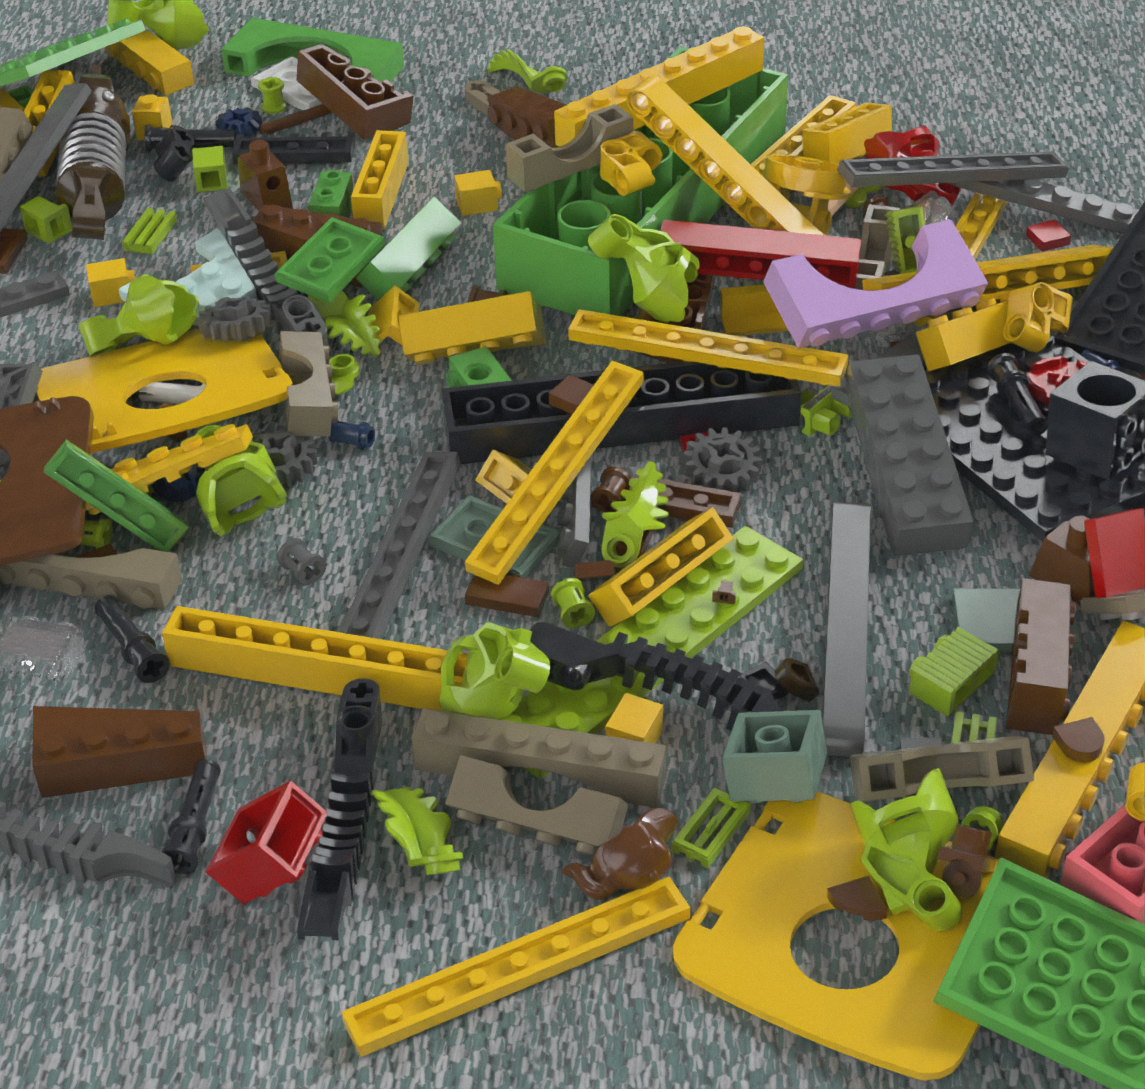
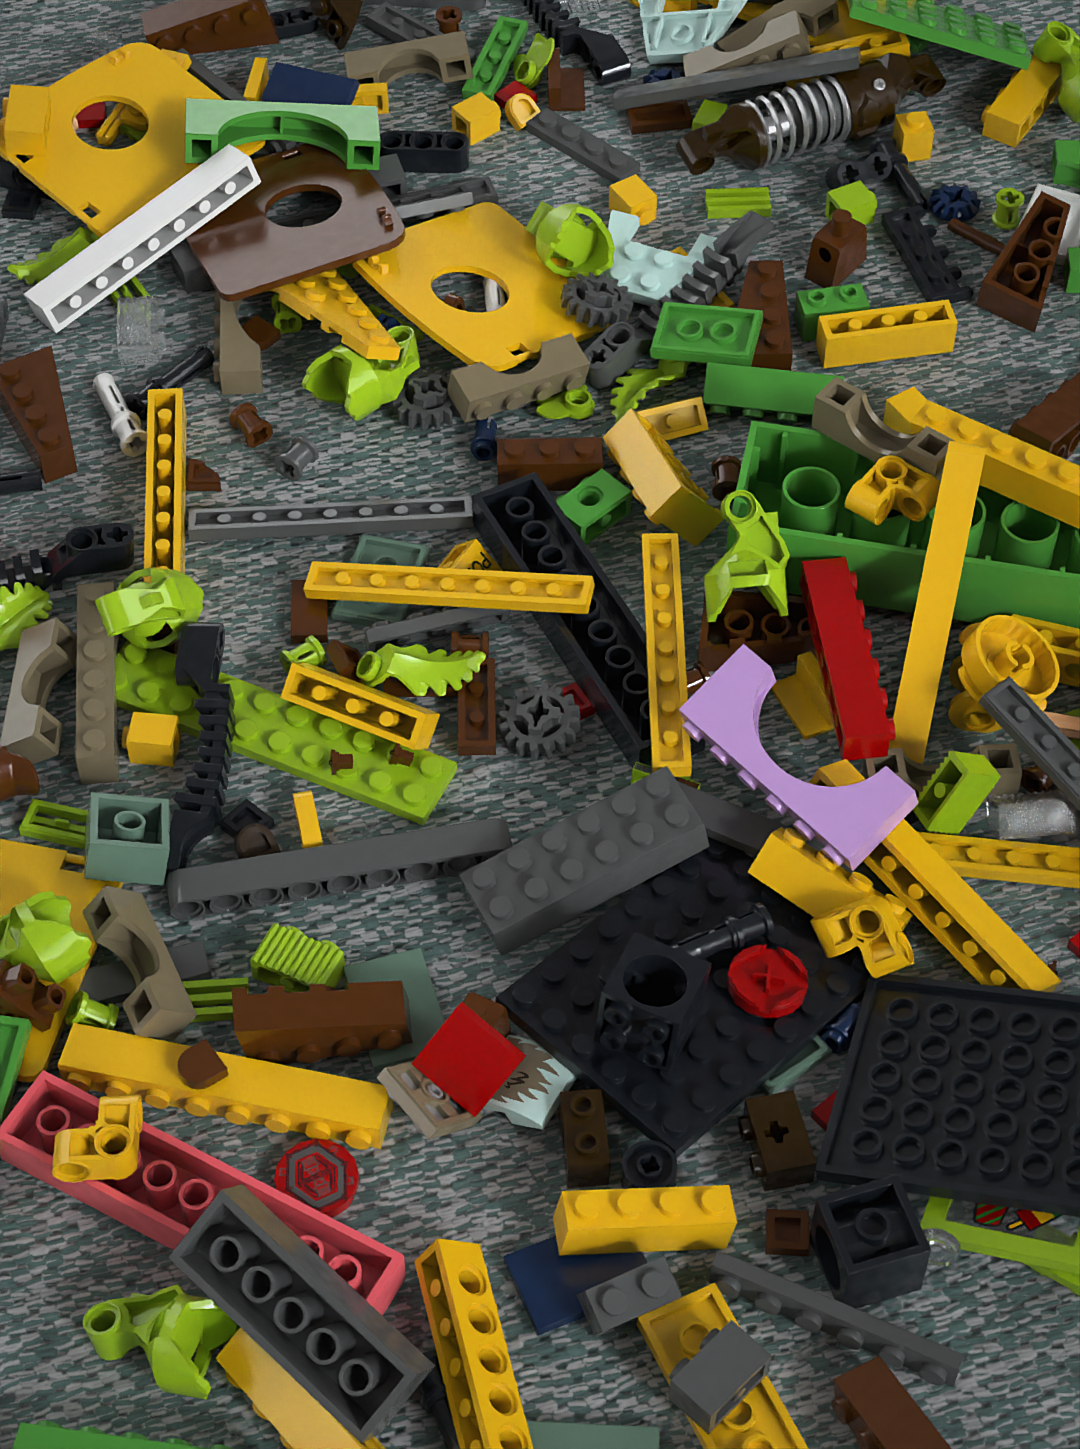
camera: 70 degrees right, 10 degrees up
bright green tile [43,439,189,552] -> none
reddish brown tile [549,375,594,414] -> none
none -> white pin [93,373,147,457]
none -> reddish brown bush [229,403,273,448]
none -> yellow beam [292,790,323,849]
none -> reddish brown piece [388,743,414,767]
none -> reddish brown slope [497,436,603,491]

